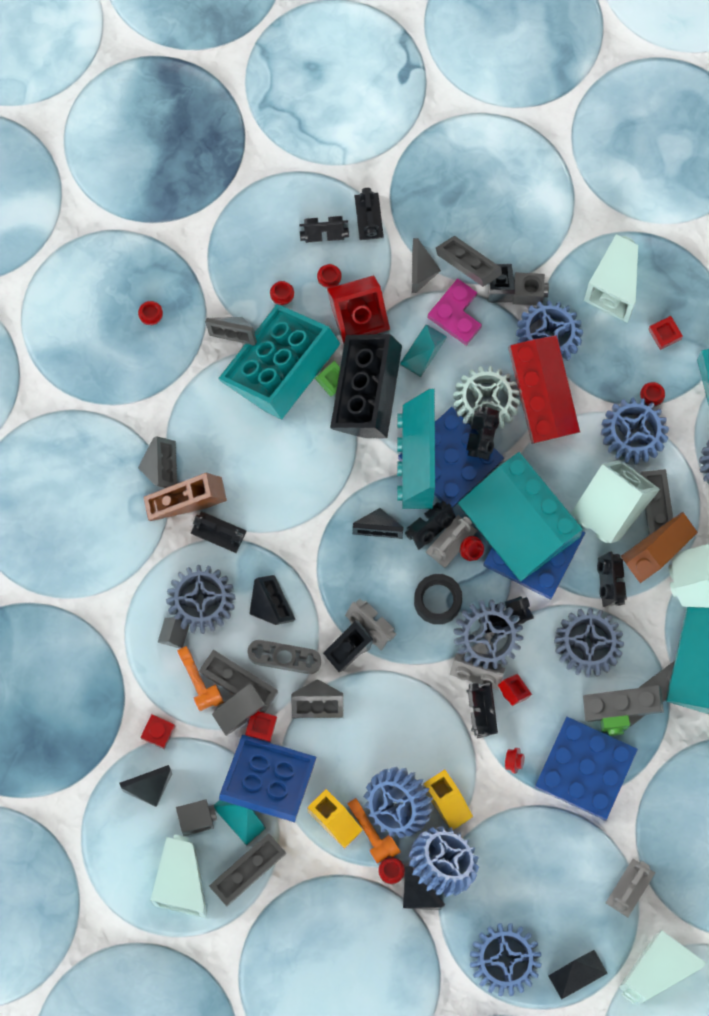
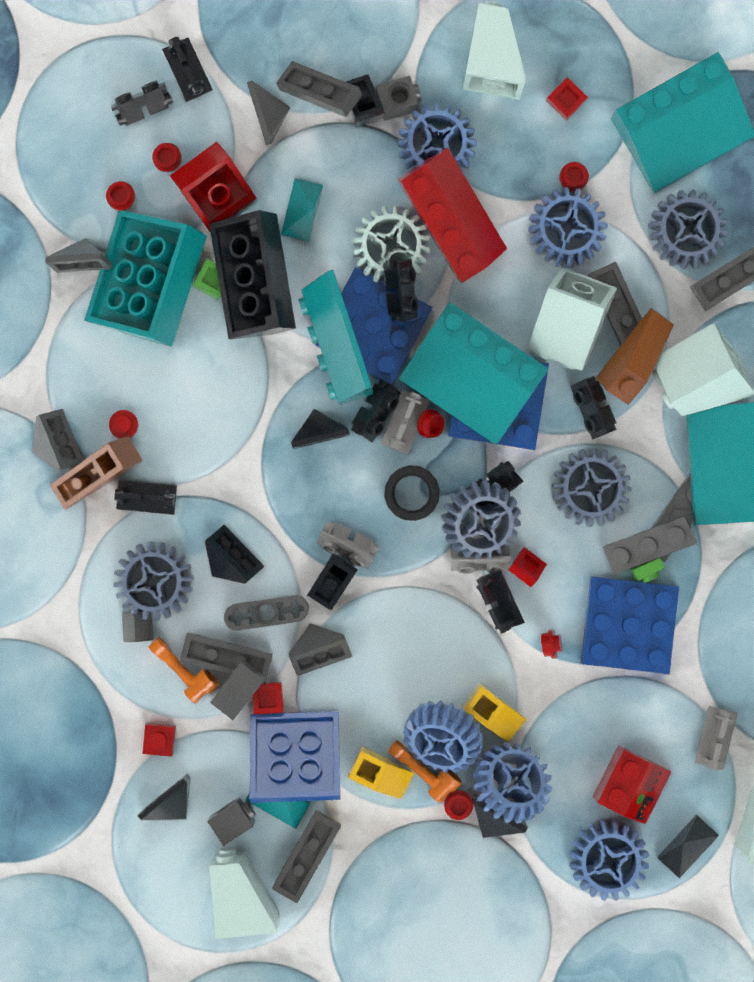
camera: 15 degrees left, 15 degrees up
dark pink plate [427,278,482,346] -> none
none -> red plate [109,410,139,439]
none -> red slope [592,745,671,824]

